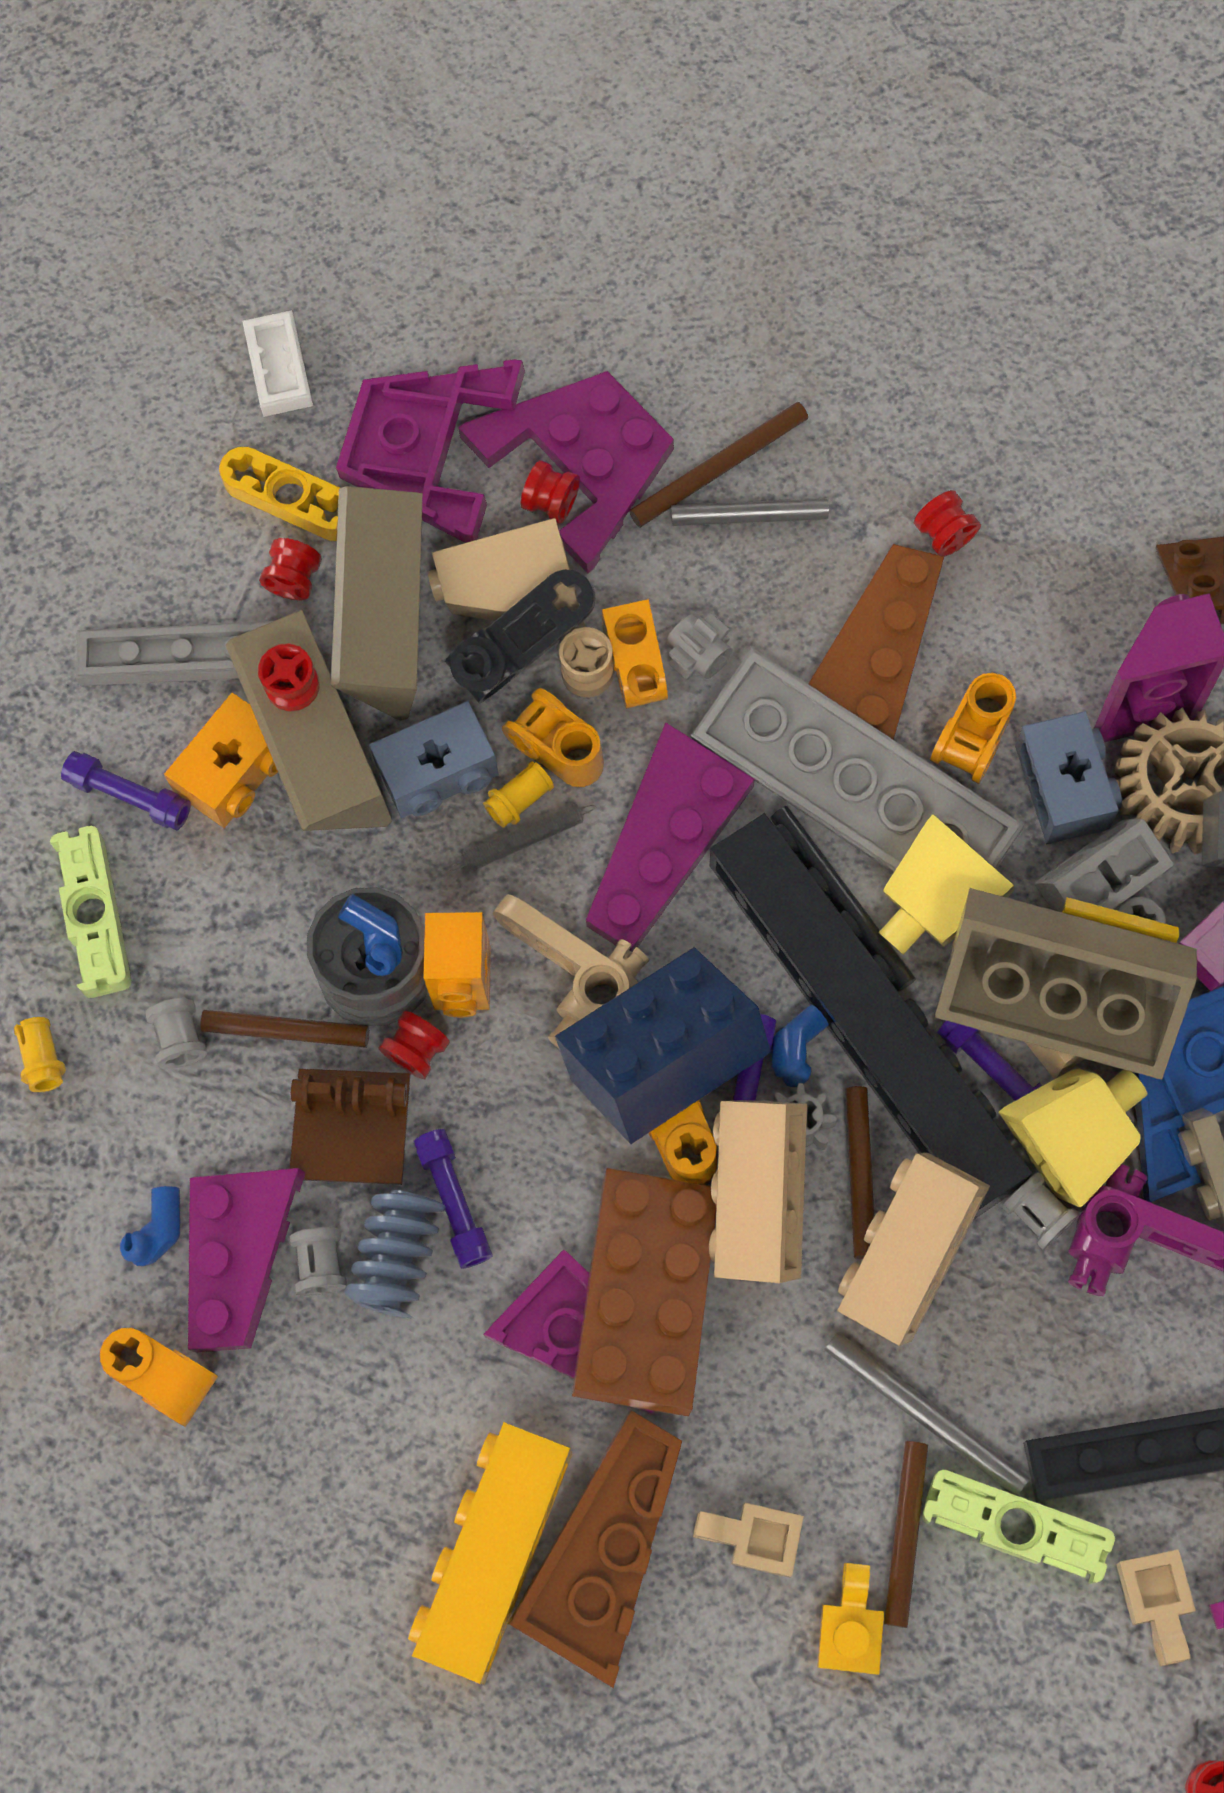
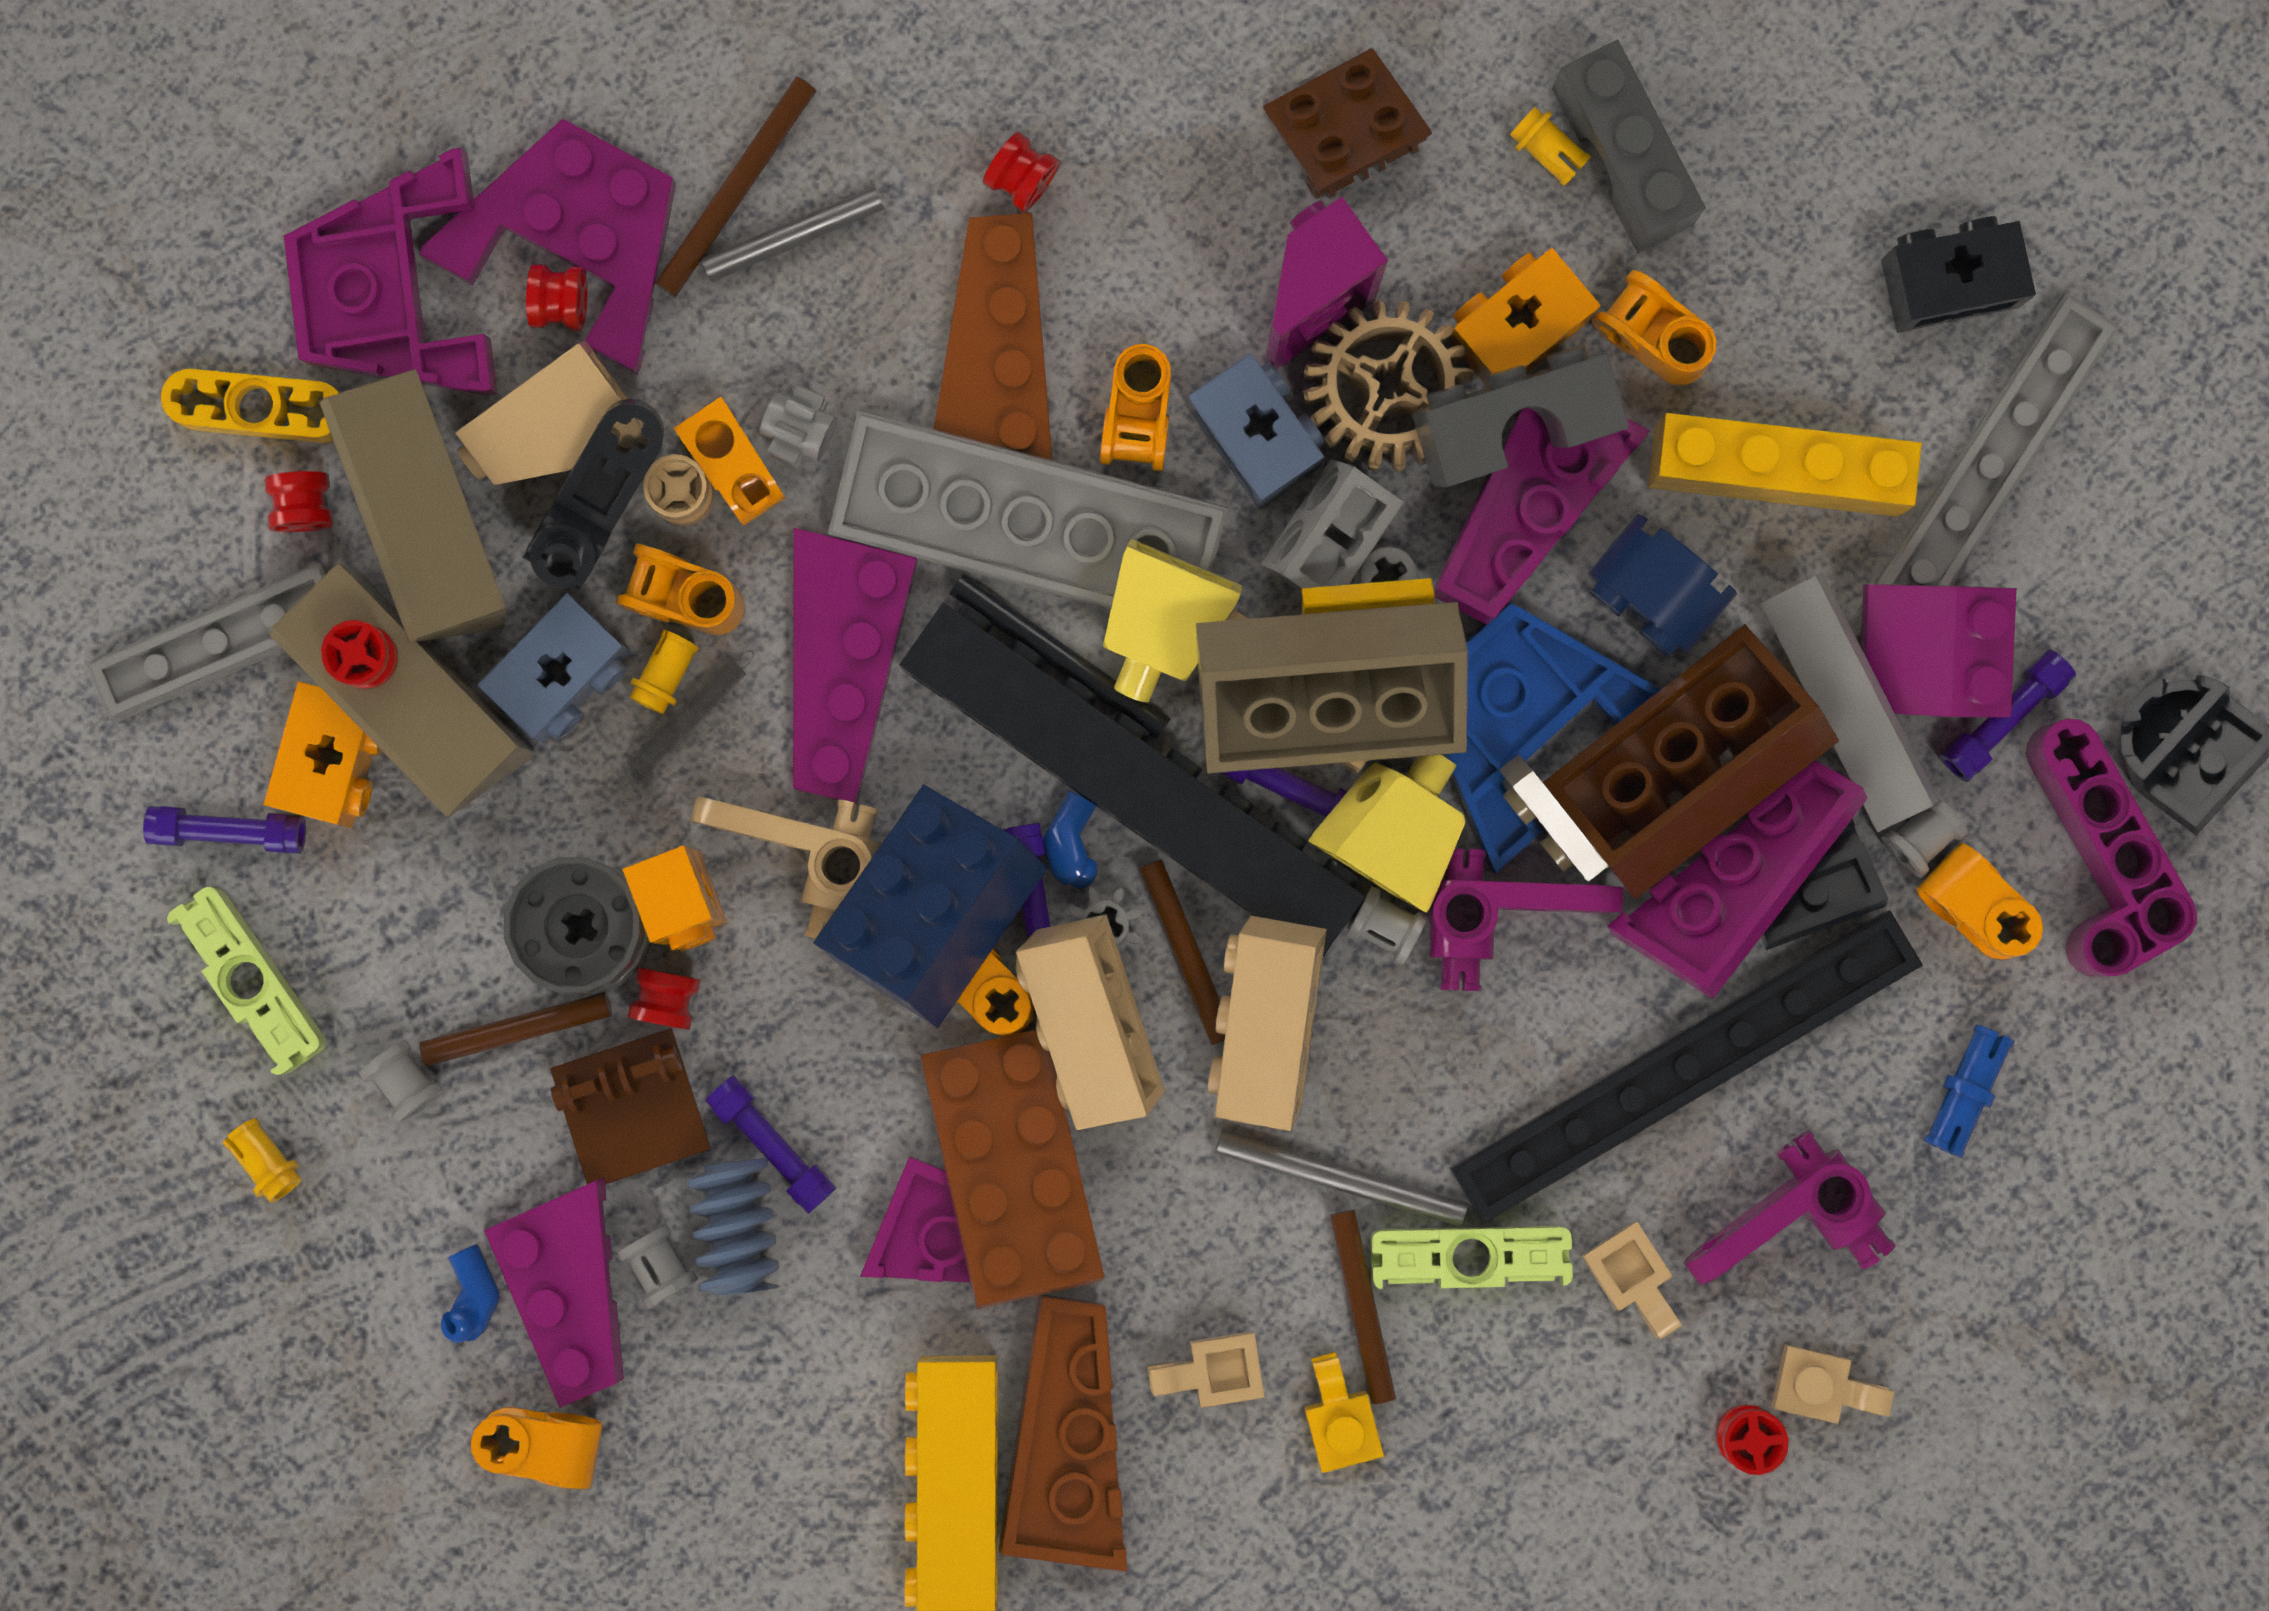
camera: 25 degrees left, 15 degrees up
white plate [242,310,313,417] -> none
blue arm [338,893,403,976] -> none

